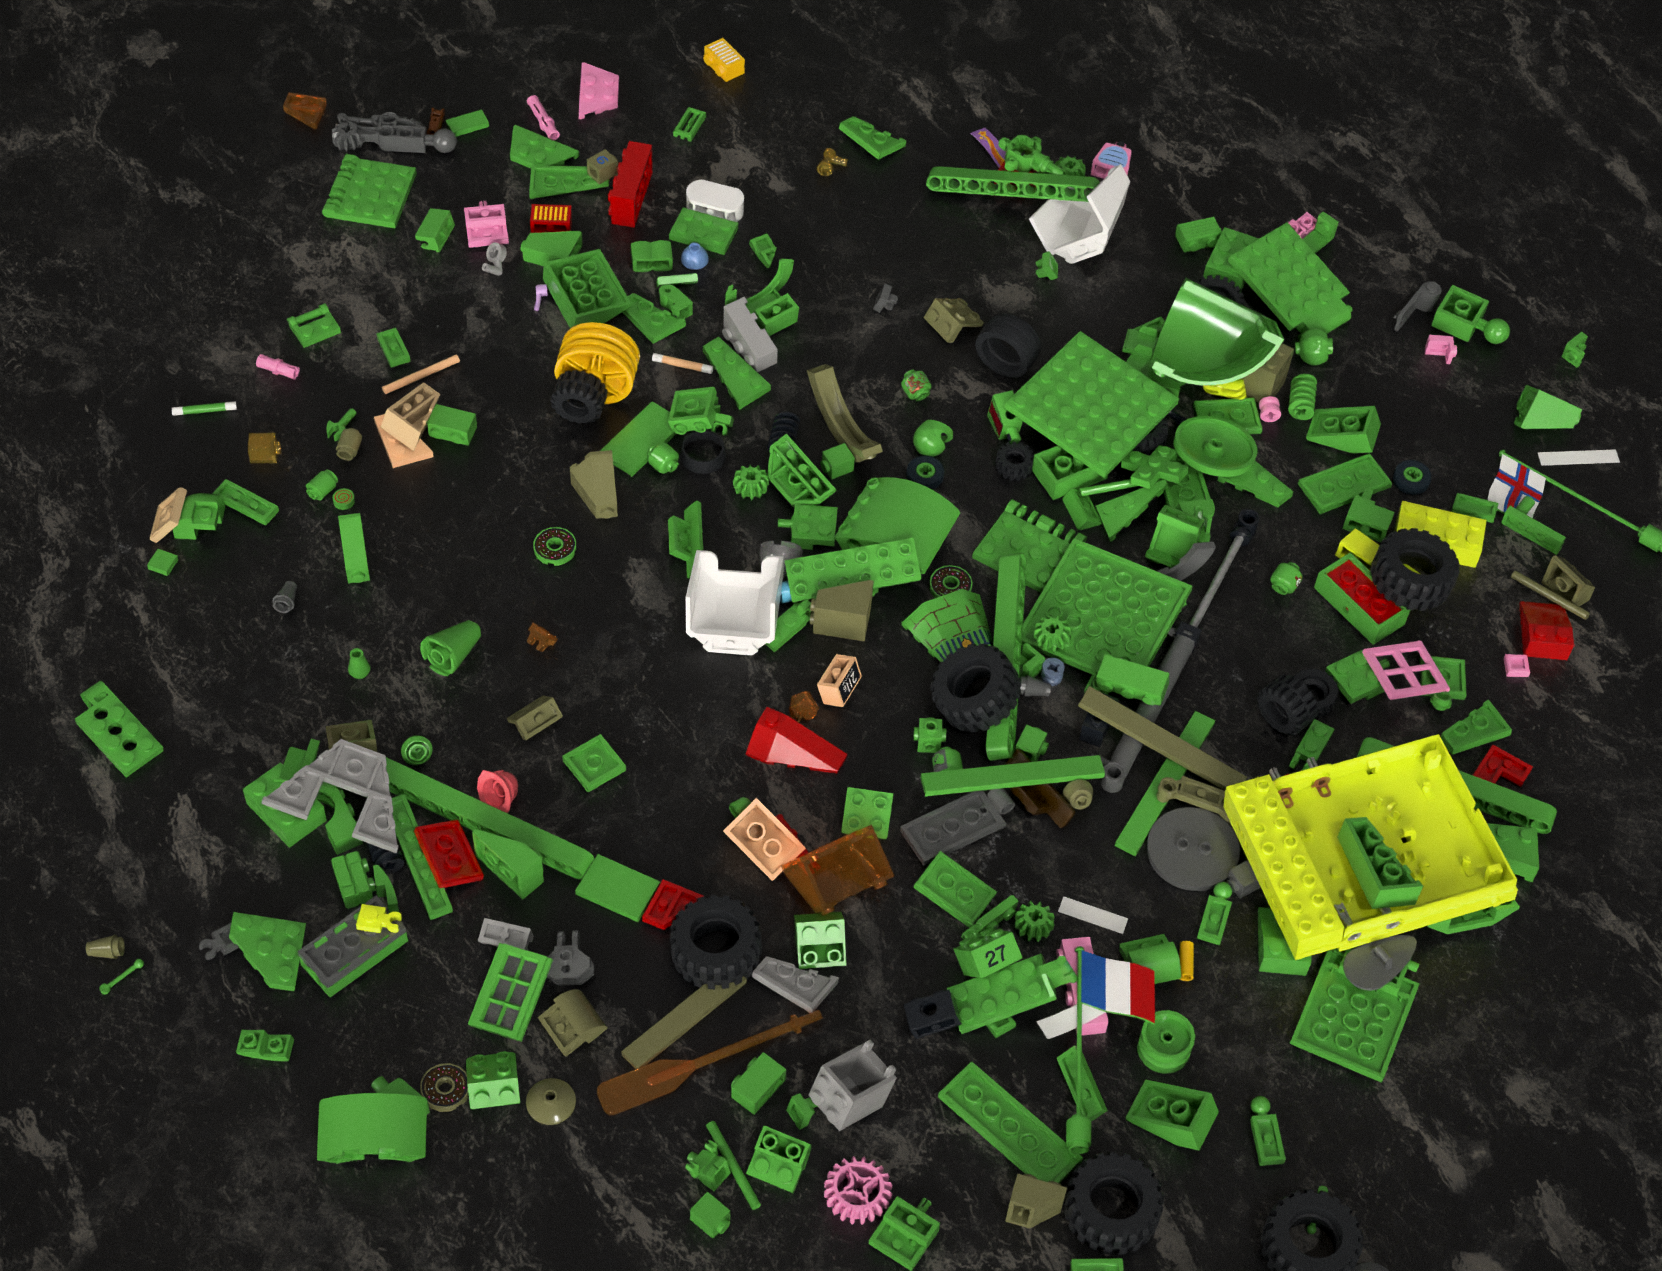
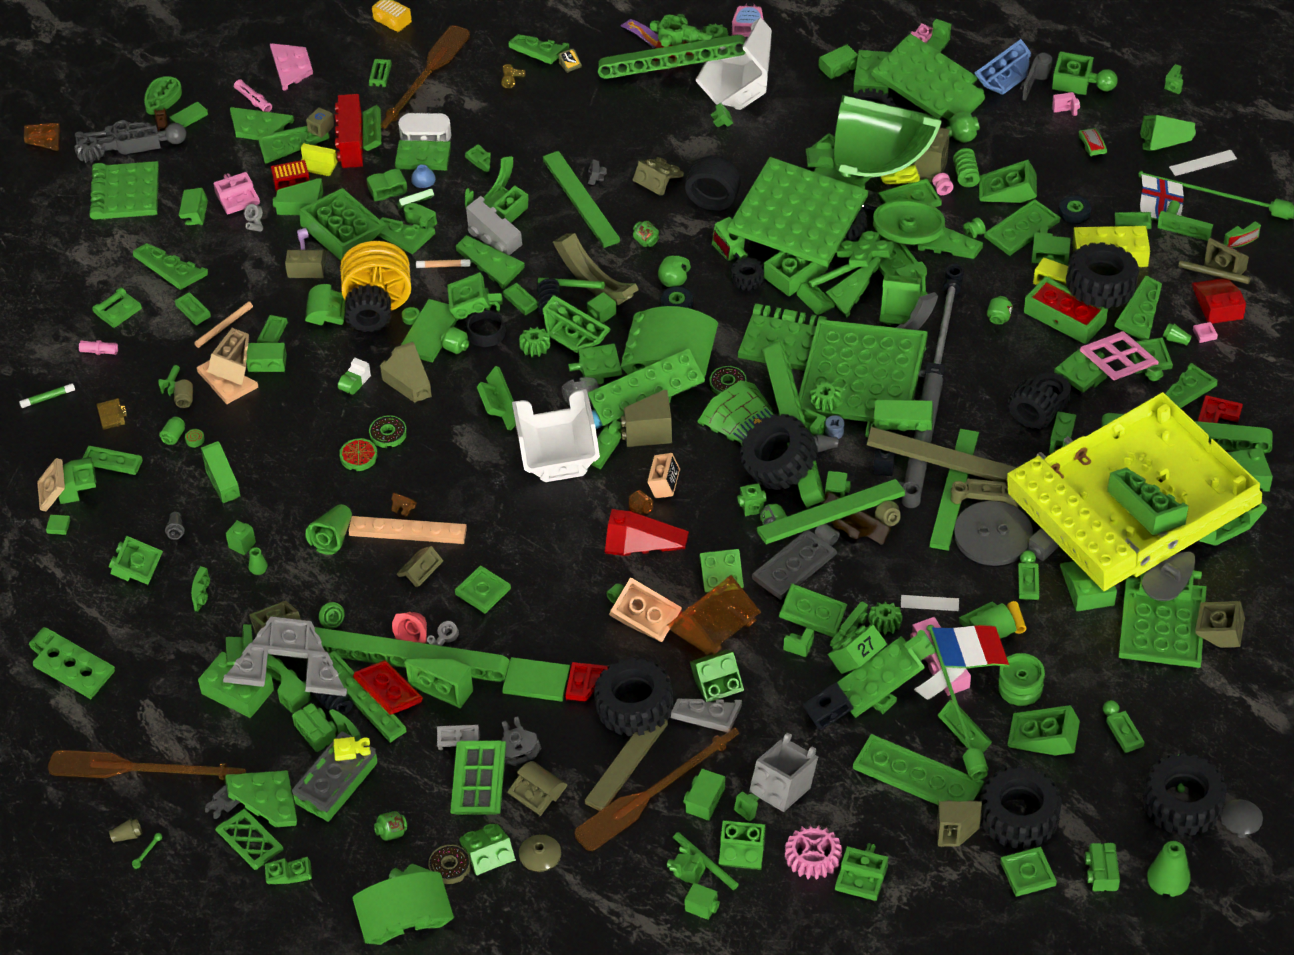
camera: 10 degrees left, 5 degrees down
none -> clear orange piece [48,750,246,780]
none -> bright green plate [109,536,163,585]
none -> bright green wing [133,243,208,290]
none -> bright green piece [144,76,182,115]
none -> bright green slope [191,566,210,612]
none -> bright green window [215,809,284,870]
none -> bright green brick [226,520,256,555]
none -> bright green tile [257,315,288,343]
none -> olive slope [285,250,327,278]
none -> neon yellow panel [301,143,337,176]
none -> bright green brick [305,284,345,325]
none -> leg [338,358,371,395]
none -> tile [339,438,378,471]
none -> light nougat plate [349,516,467,544]
none -> bright green plate [363,105,381,151]
none -> bright green head [374,811,407,841]
none -> clear orange piece [381,26,470,129]
none -> bright green tile [402,307,420,325]
none -> light grey plate [427,621,459,646]
none -> bright green tile [503,283,539,315]
none -> bright green bar [538,278,605,289]
none -> bright green tile [543,151,620,248]
none -> slope [559,48,582,73]
none -> bright green panel [784,628,814,657]
none -> bright green wheel [963,217,986,239]
none -> medium blue wedge [975,39,1031,95]
none -> slope [1079,128,1107,156]
none -> bright green wing [1114,276,1162,340]
none -> bright green cone [1163,323,1192,346]
none -> olive slope [1195,601,1245,648]
none -> slope [1224,221,1261,248]

